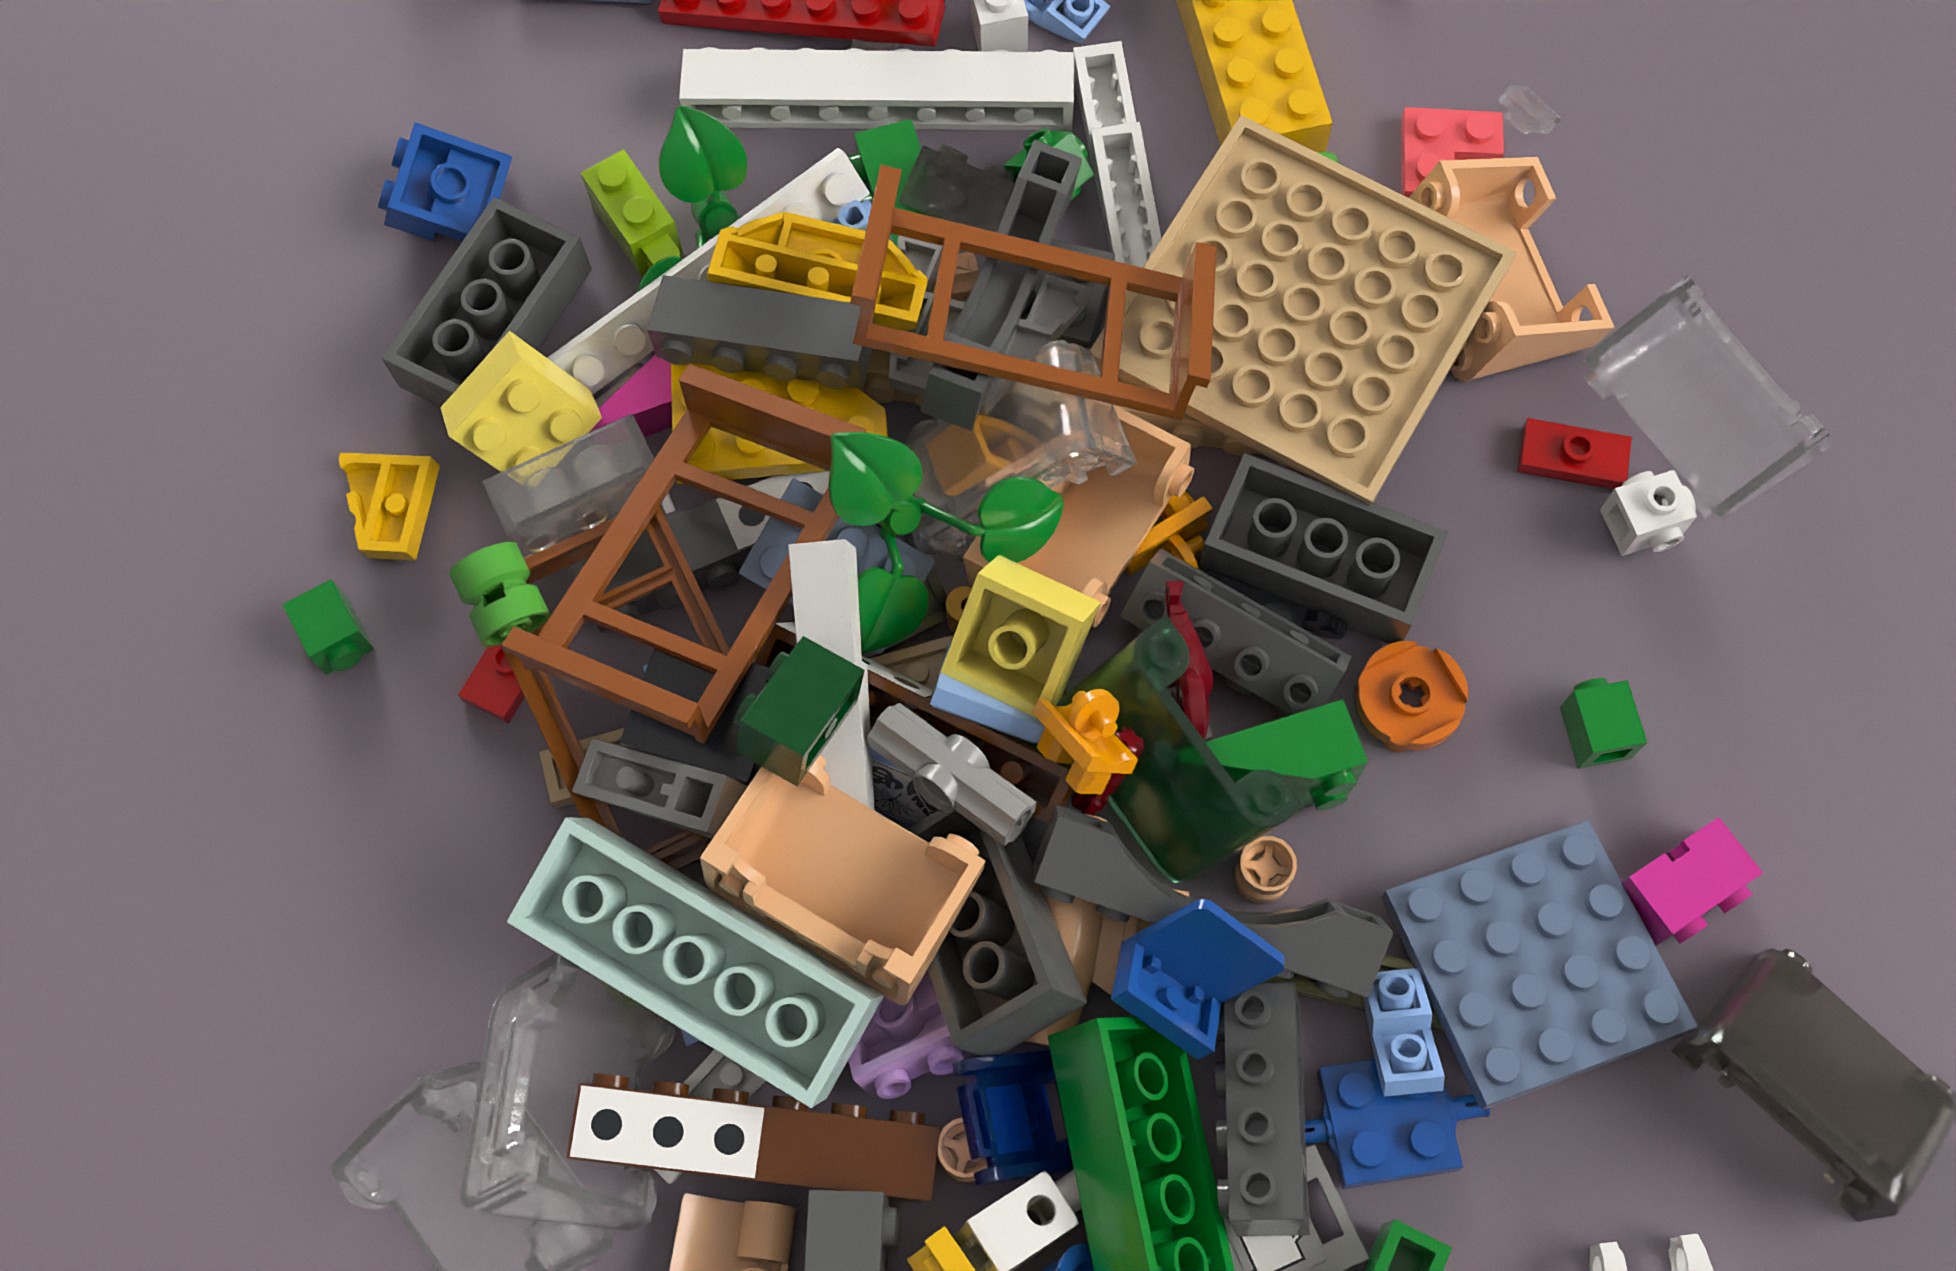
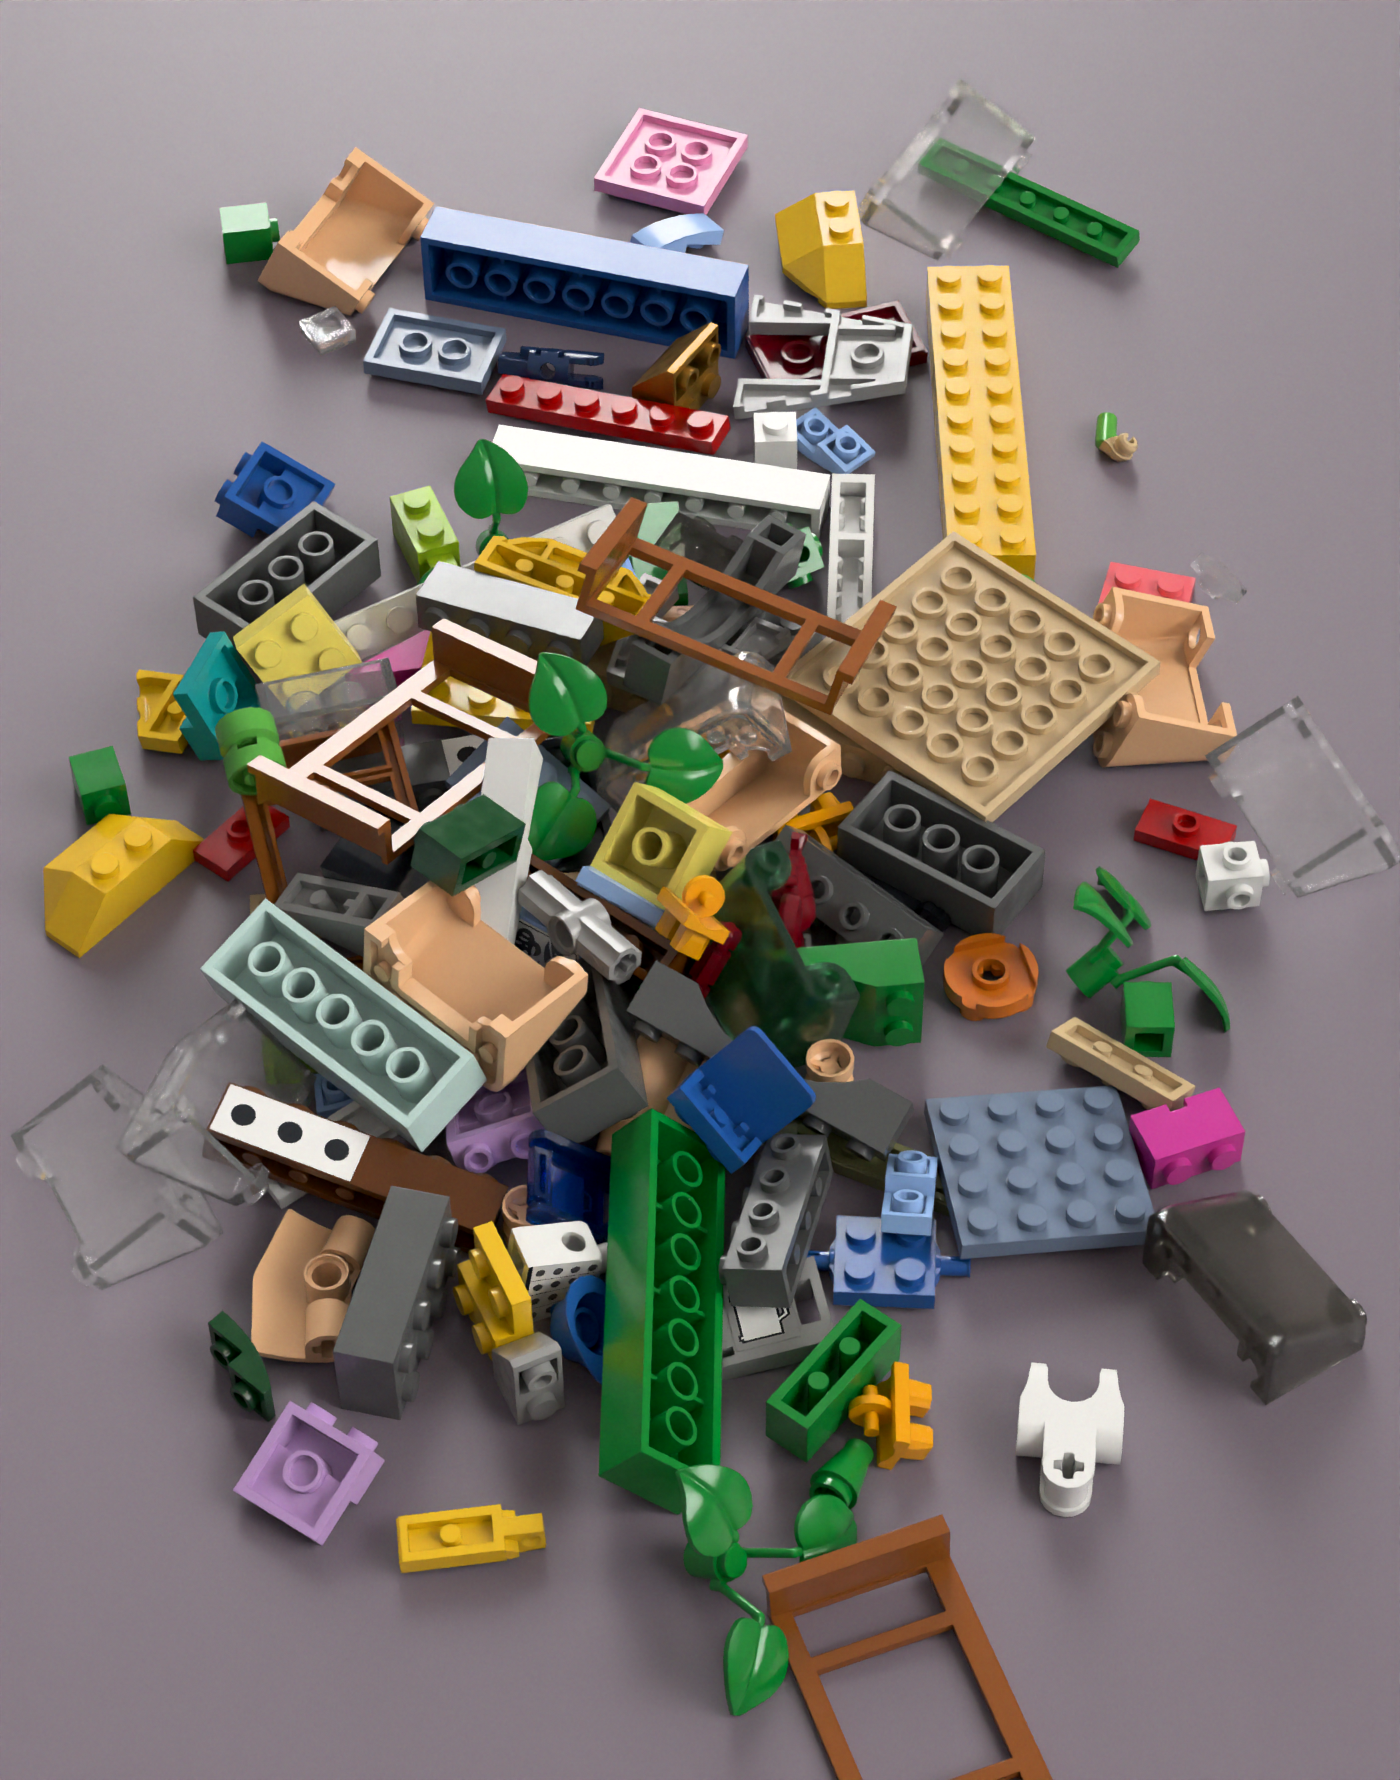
camera: 10 degrees right, 20 degrees down
none -> yellow wedge [43,814,204,958]
none -> teal plate [173,631,265,761]
none -> tan plate [1046,1017,1195,1112]
none -> green plant [1066,866,1230,1033]

